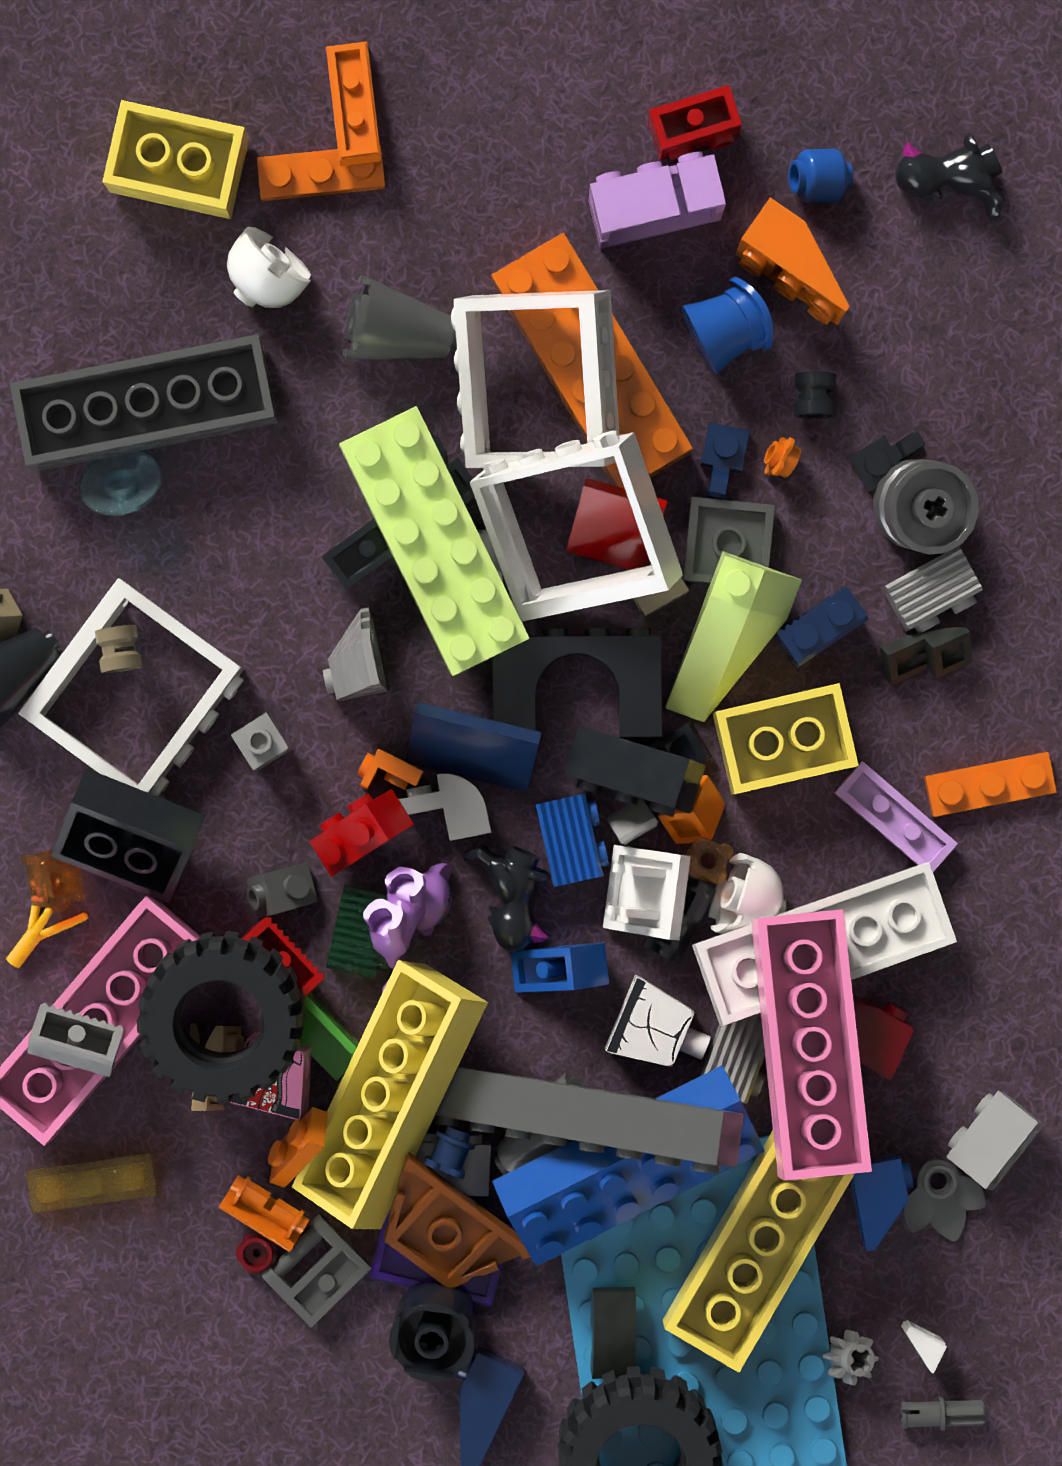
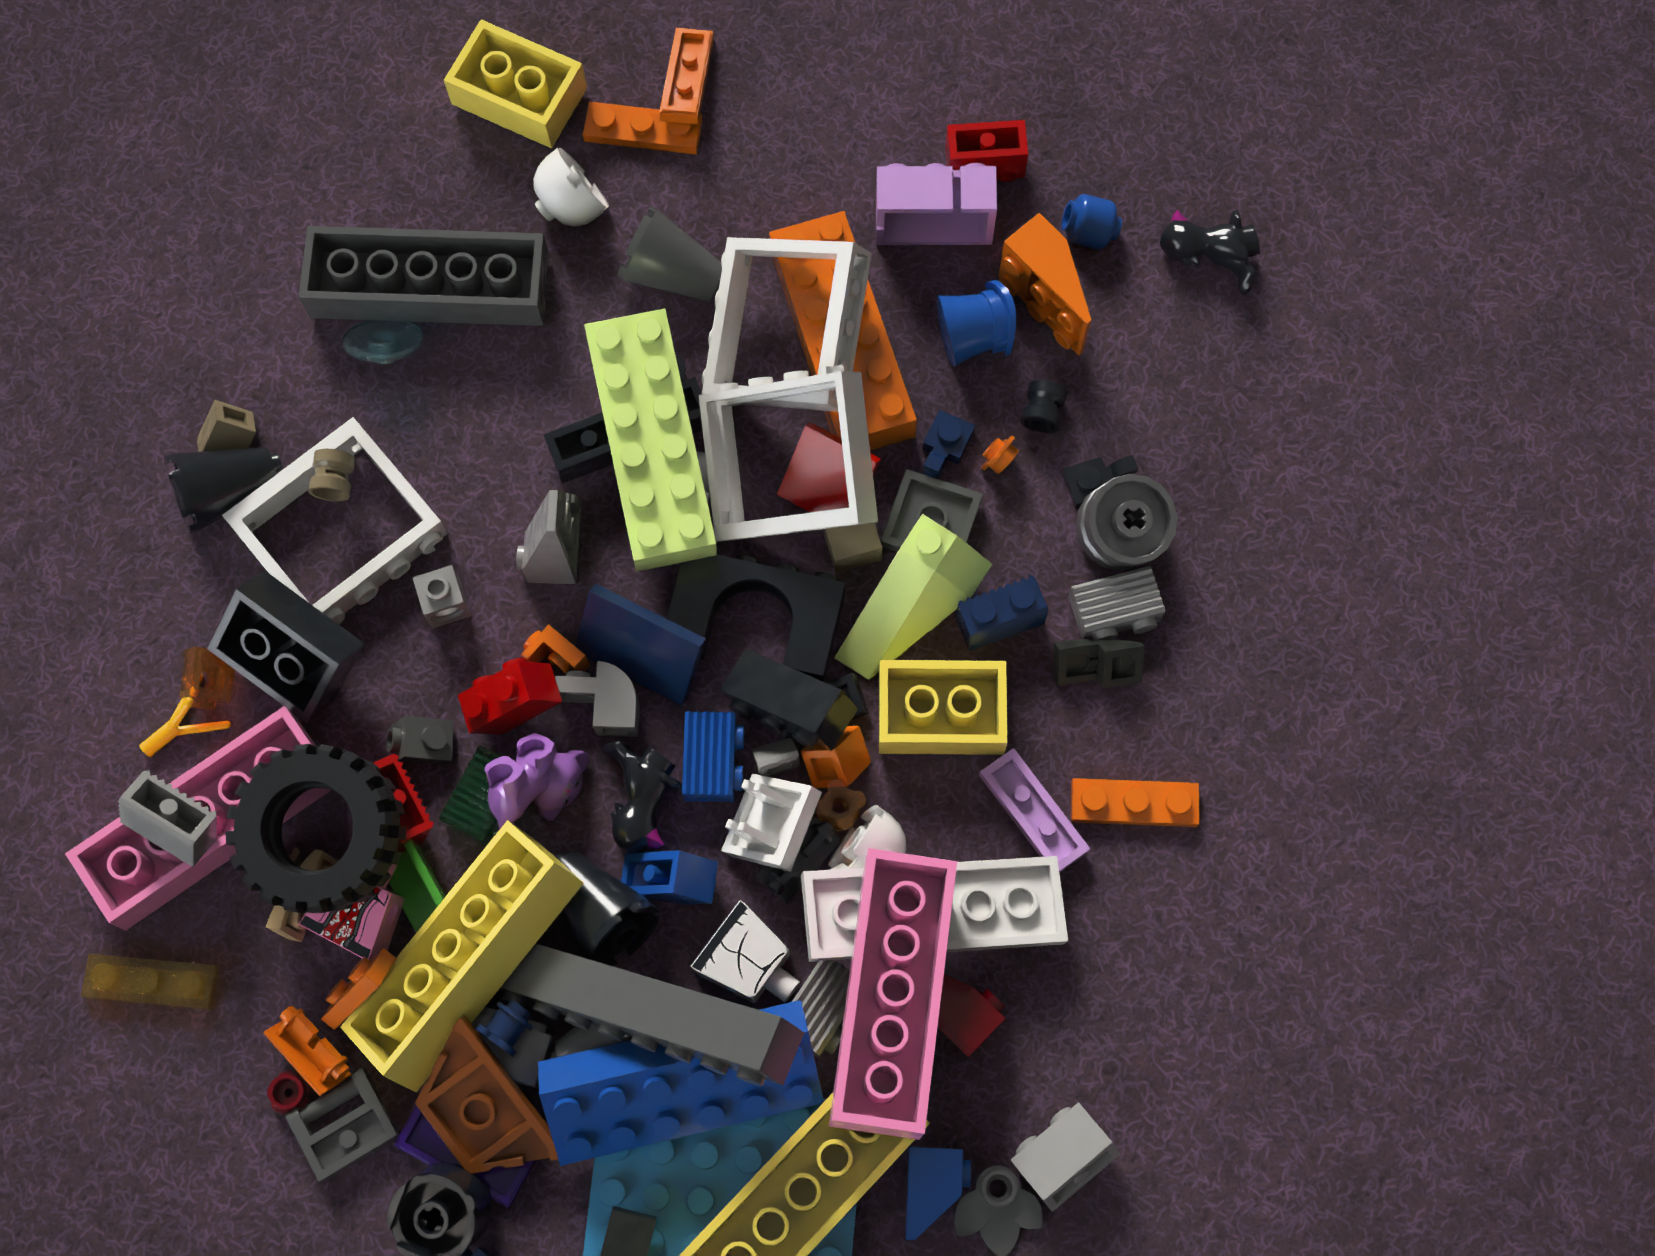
camera: 15 degrees right, 15 degrees down
none -> black cone [556,852,659,966]

